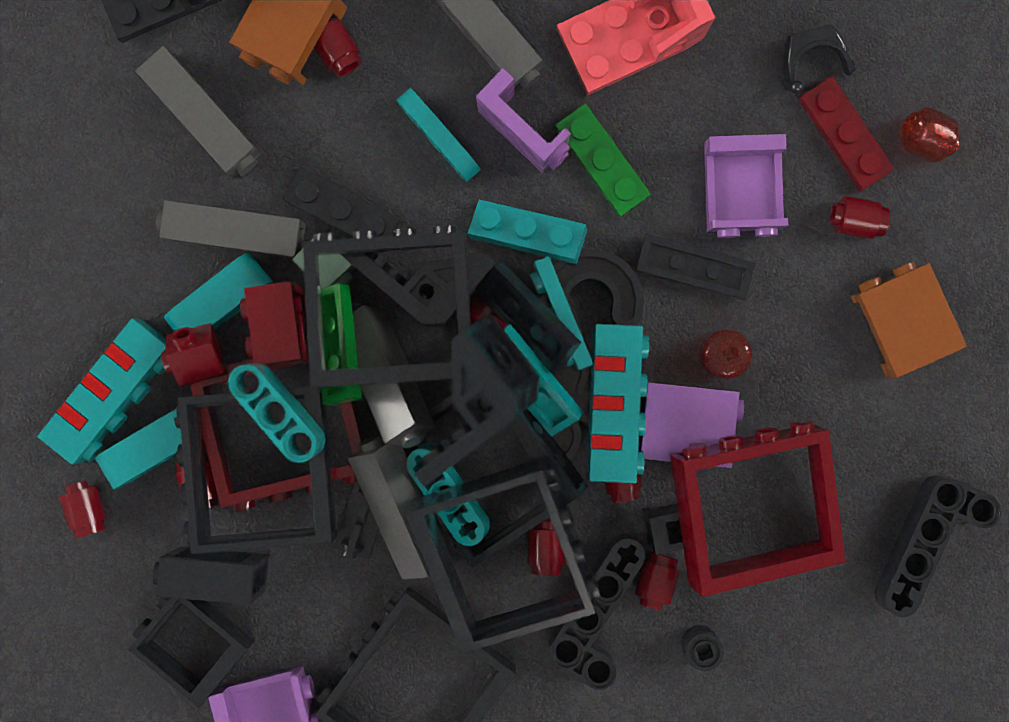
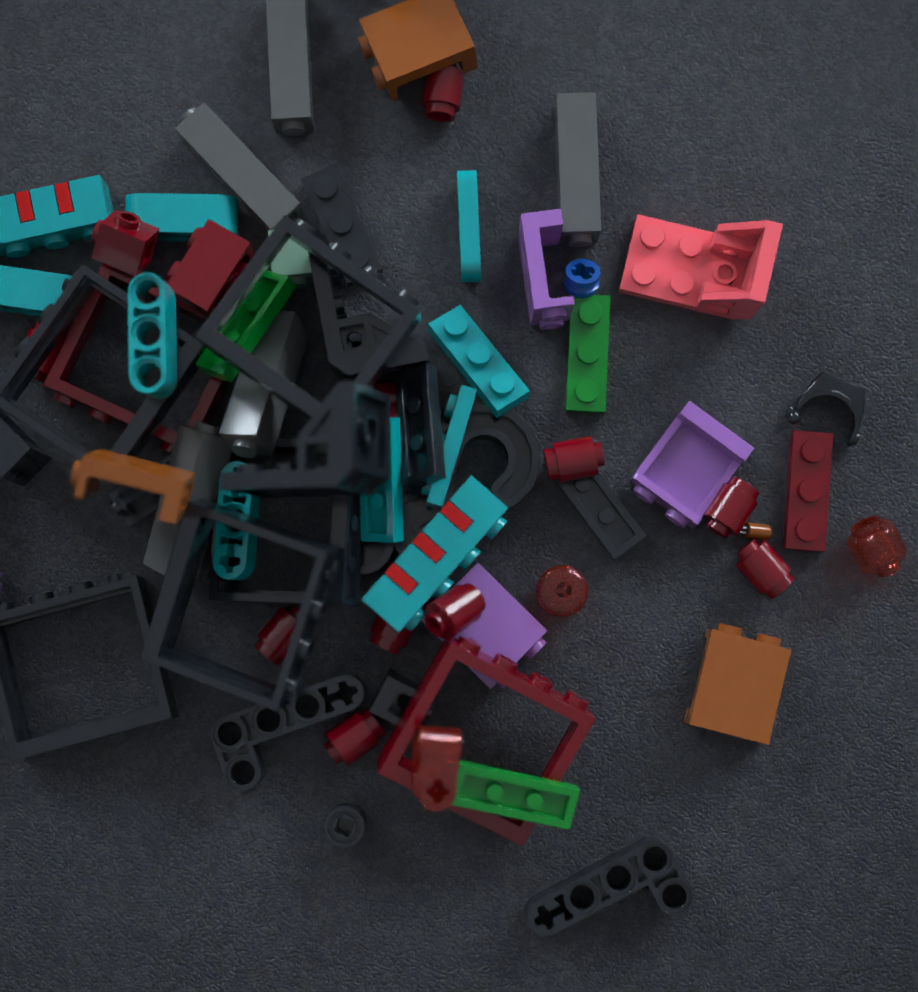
camera: 35 degrees right, 5 degrees down
none -> dark orange panel [70,448,197,524]
none -> clear red piece [411,725,462,811]
none -> dark red brick [425,583,486,640]
none -> green plate [447,760,580,830]
none -> dark red brick [543,436,605,483]
none -> blue bush [564,259,601,298]
none -> dark red brick [703,477,760,539]
none -> dark orange piece [740,522,772,540]

